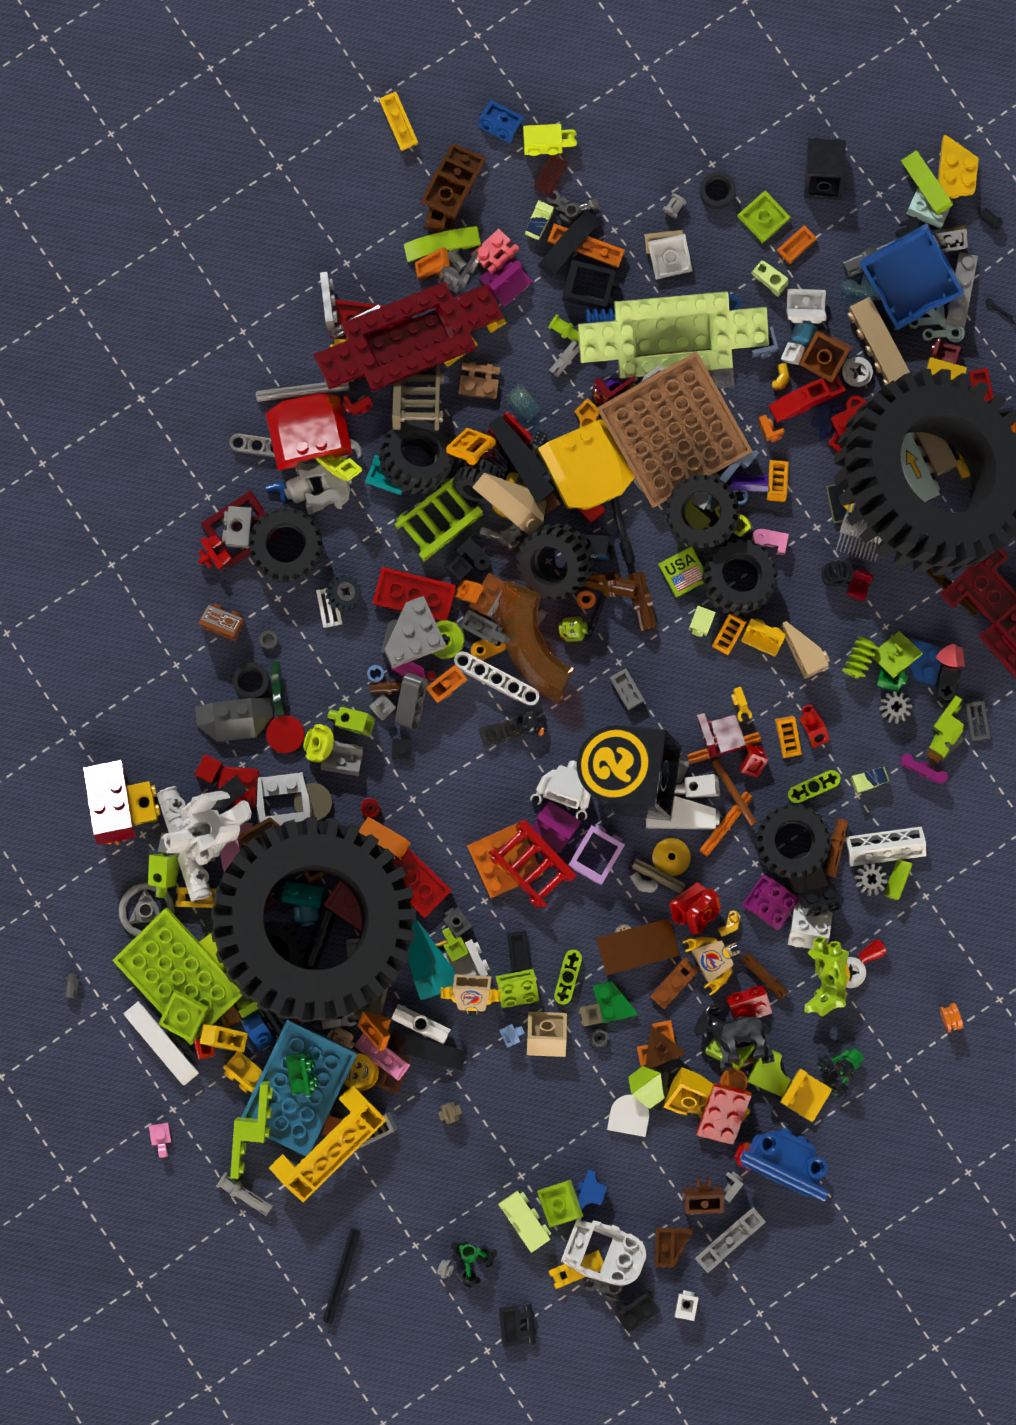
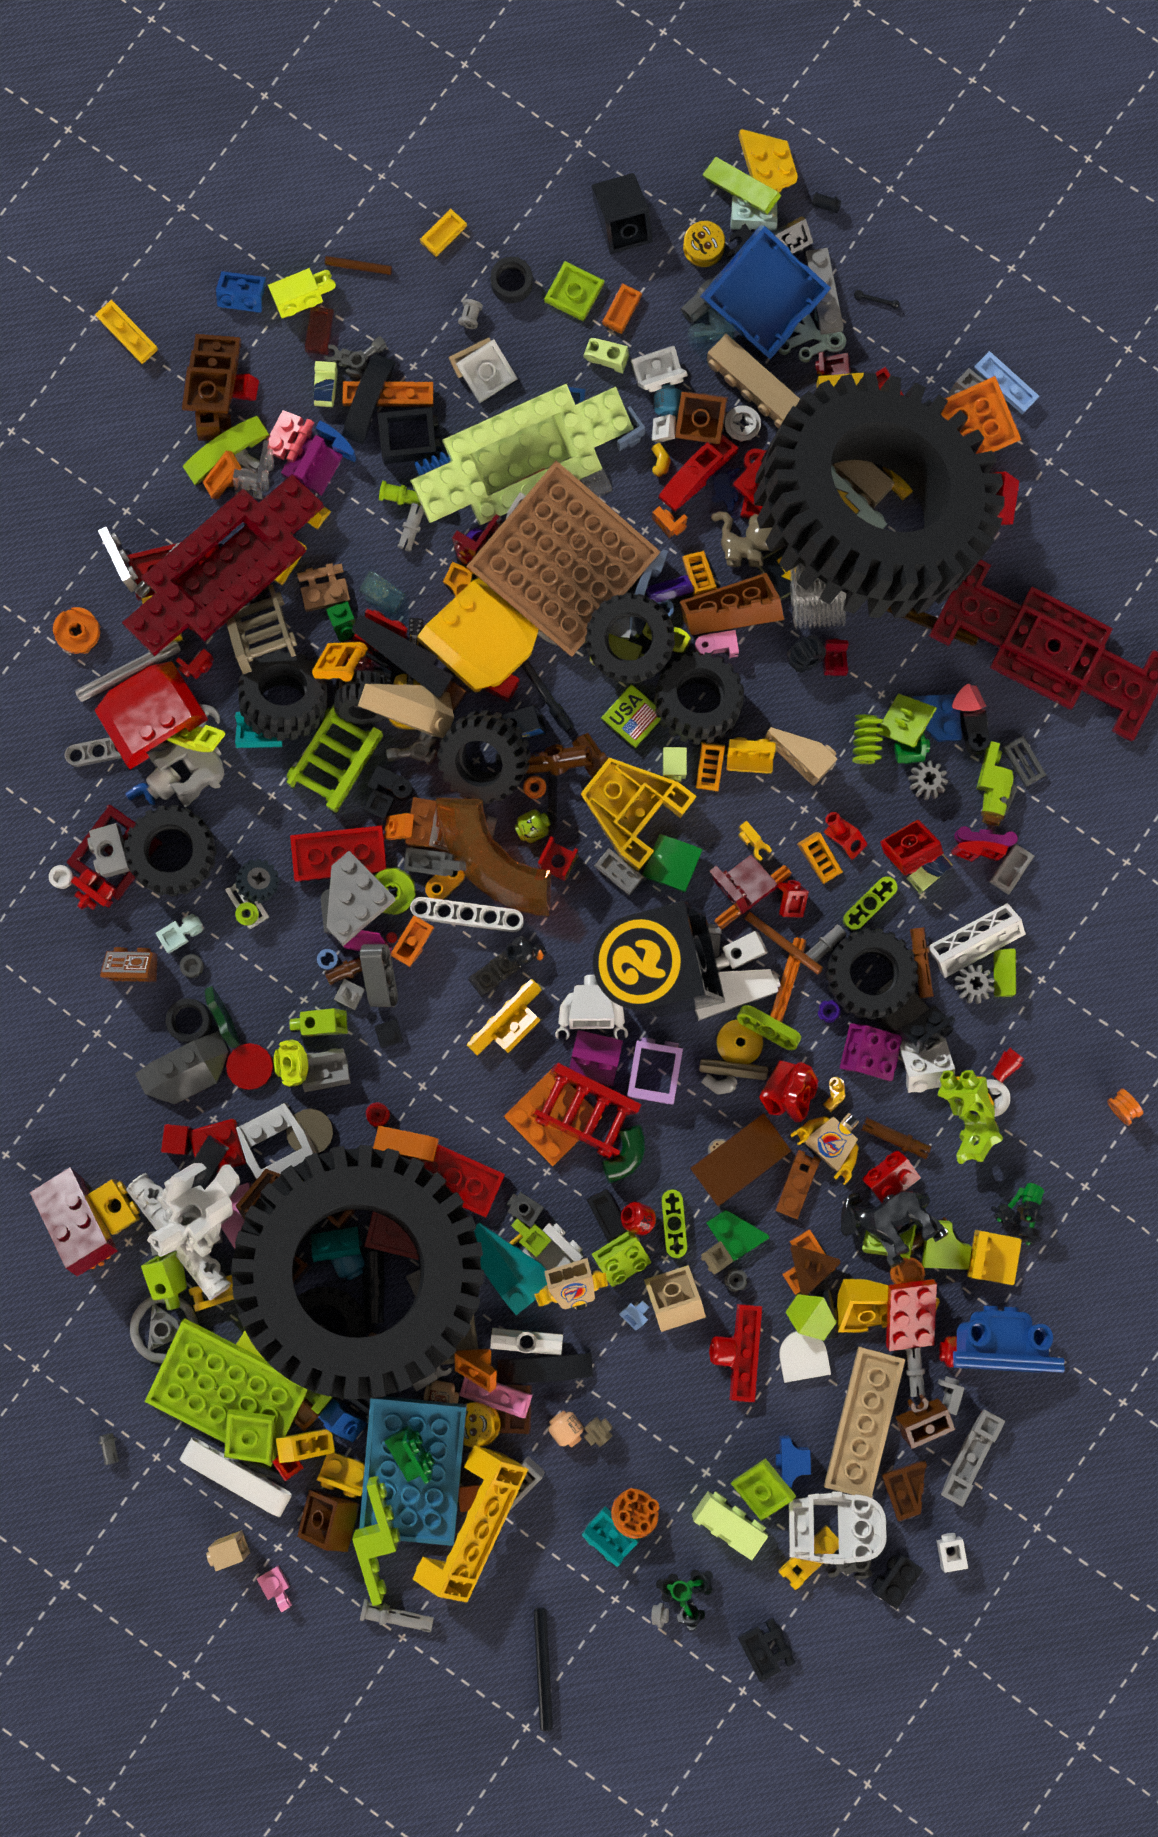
camera: 20 degrees left, 0 degrees up
none -> white tile [49,865,74,889]
none -> orange plate [53,607,100,654]
none -> light aqua plate [156,914,203,953]
none -> tan brick [206,1530,250,1571]
none -> red slope [232,374,259,401]
none -> lime plate [235,902,259,926]
none -> reddish brown slope [297,1490,360,1552]
none -> blue slope [316,421,356,462]
none -> reddish brown bar [325,256,392,275]
none -> green bracket [326,601,356,642]
none -> yellow tile [420,209,467,257]
none -> yellow bracket [467,979,542,1055]
none -> red piece [538,836,578,881]
none -> light nougat head [548,1410,584,1447]
none -> yellow wedge [581,758,697,872]
none -> teal bracket [582,1506,641,1567]
none -> dark green cylinder [602,1125,645,1183]
none -> orange tile [611,1488,659,1539]
none -> red head [621,1202,656,1236]
none -> green slope [642,834,703,893]
none -> dark orange wedge [680,573,784,635]
none -> yellow head [683,221,725,267]
none -> red plate [709,1304,762,1402]
none -> dark tan animal [711,512,772,567]
none -> lime beam [737,1005,801,1050]
none -> light grey axle [806,924,847,962]
none -> dark purple plate [818,1000,841,1023]
none -> tan plate [824,1346,905,1498]
none -> red brick [880,820,944,875]
none -> light grey pin [905,1347,926,1397]
none -> red slope [950,841,1008,862]
none -> light grey tile [989,843,1034,895]

